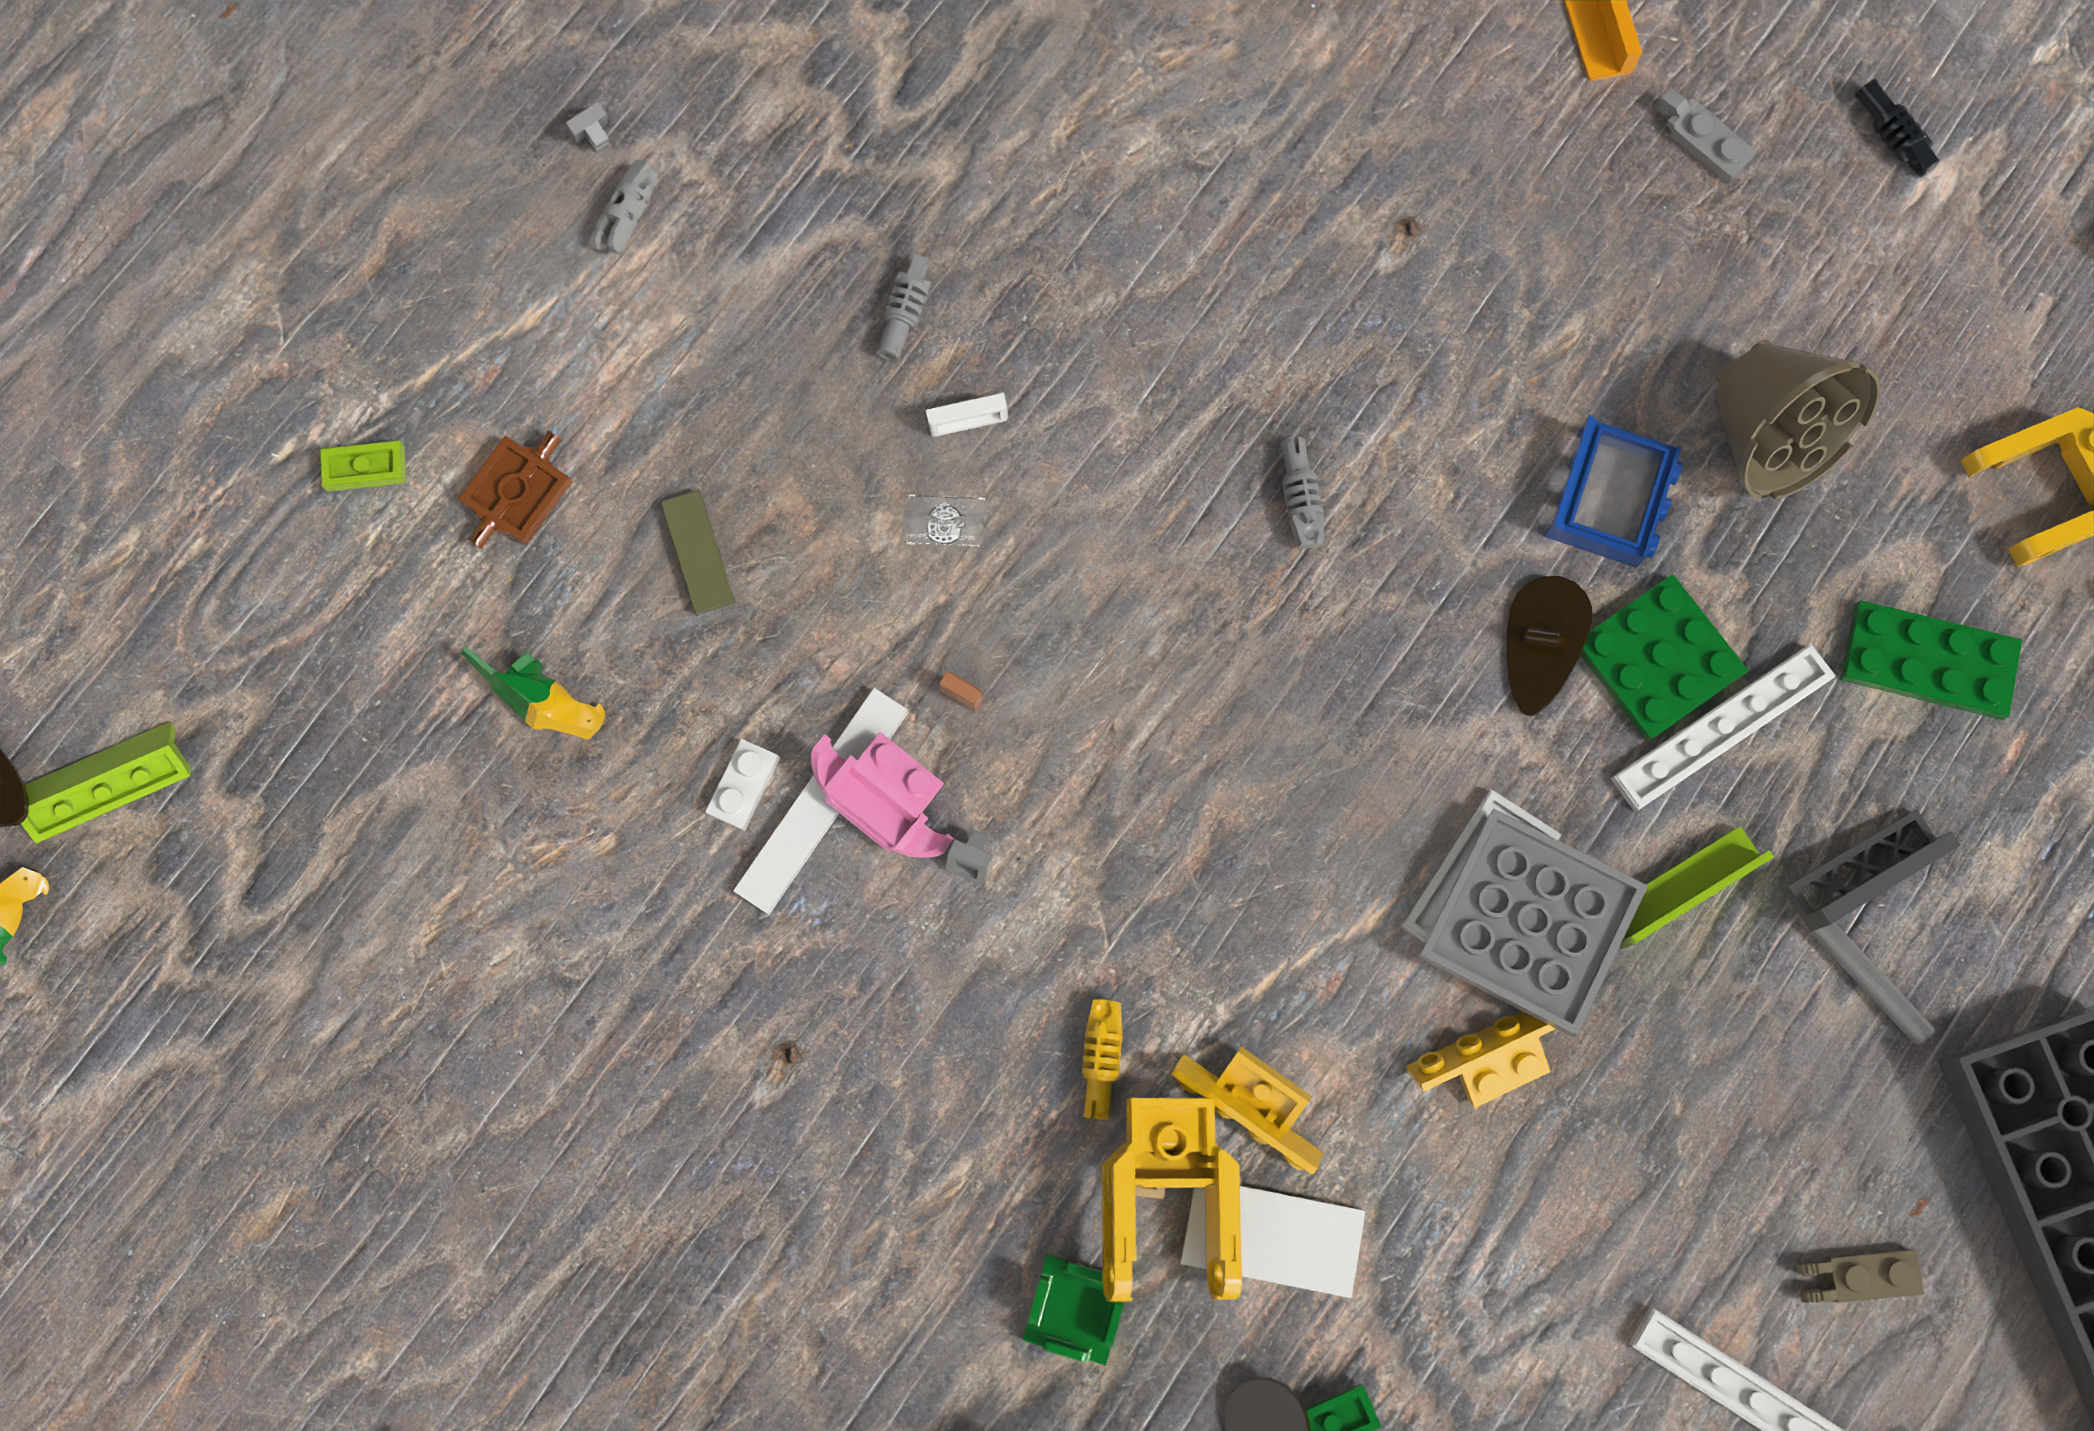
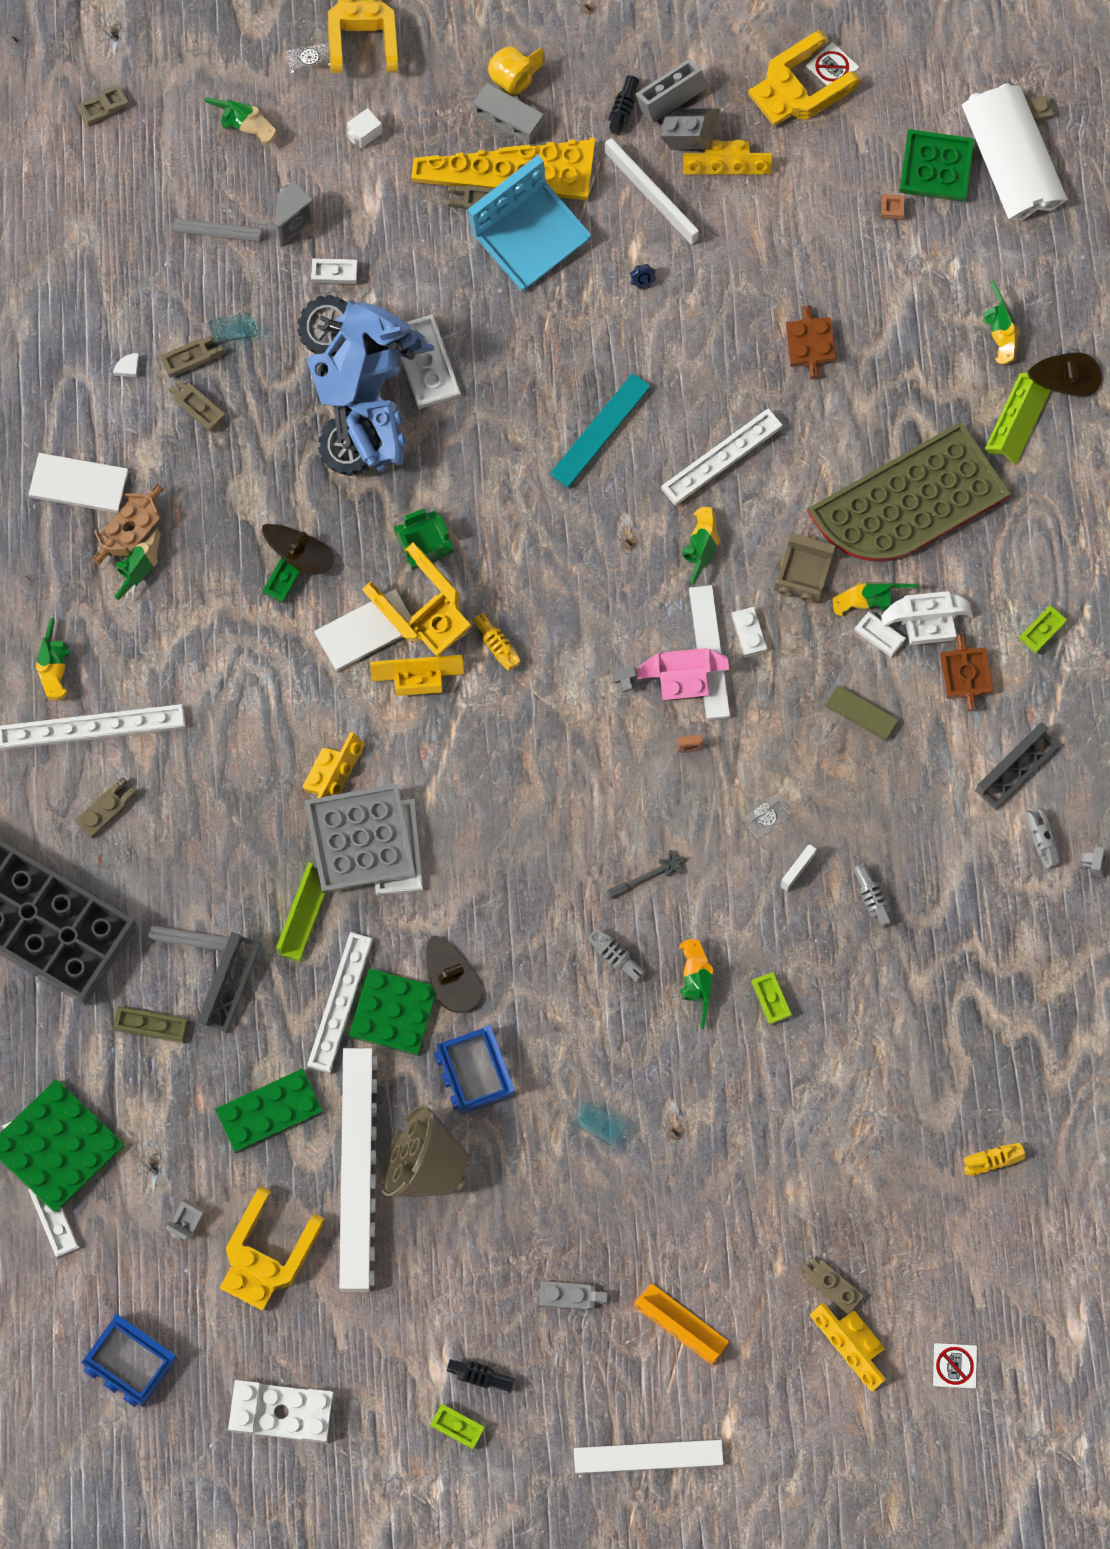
camera: 135 degrees right, 5 degrees down
none -> olive tile [113,1006,189,1044]
none -> white brick [339,1048,377,1292]
none -> lime plate [430,1404,485,1450]
none -> teal tile [550,373,650,489]
none -> clear light blue plate [572,1102,626,1147]
none -> dark grey piece [607,850,685,899]
none -> white plate [661,408,782,506]
none -> animal [679,939,713,1029]
none -> green animal [682,507,720,585]
none -> lime plate [751,972,791,1025]
none -> dark tan panel [774,533,835,603]
none -> dark orange plate [786,305,836,380]
none -> olive plate [807,422,1011,561]
none -> white tile [854,611,906,657]
none -> white plate [881,591,973,645]
none -> dark grey fence [975,722,1060,810]

